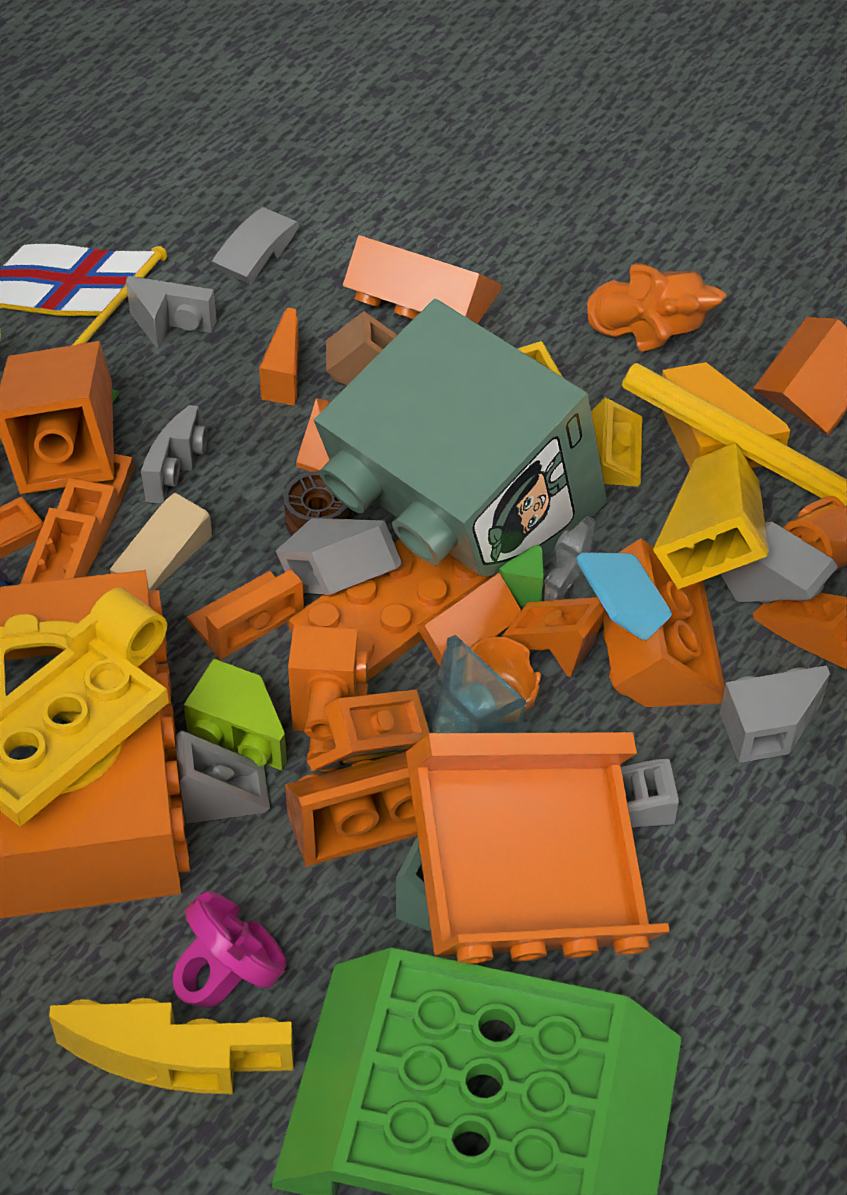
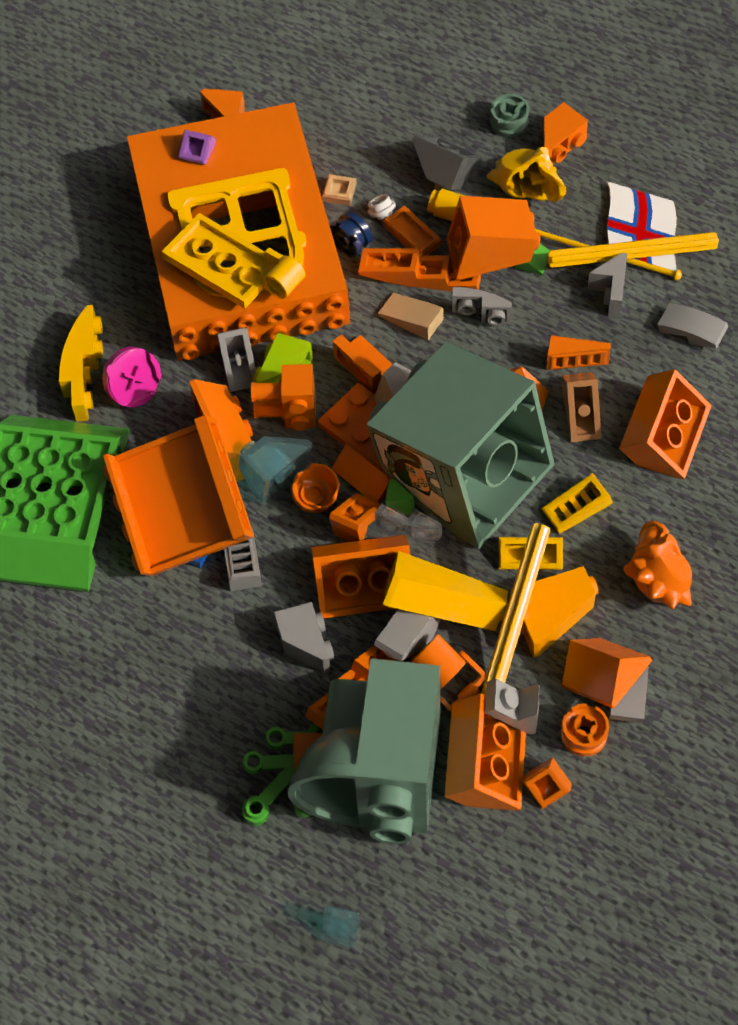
camera: 90 degrees right, 10 degrees up
orange panel [309,689,430,771] -> none
medium azure slope [576,552,672,641] -> none
none -> yellow axle [547,232,718,268]

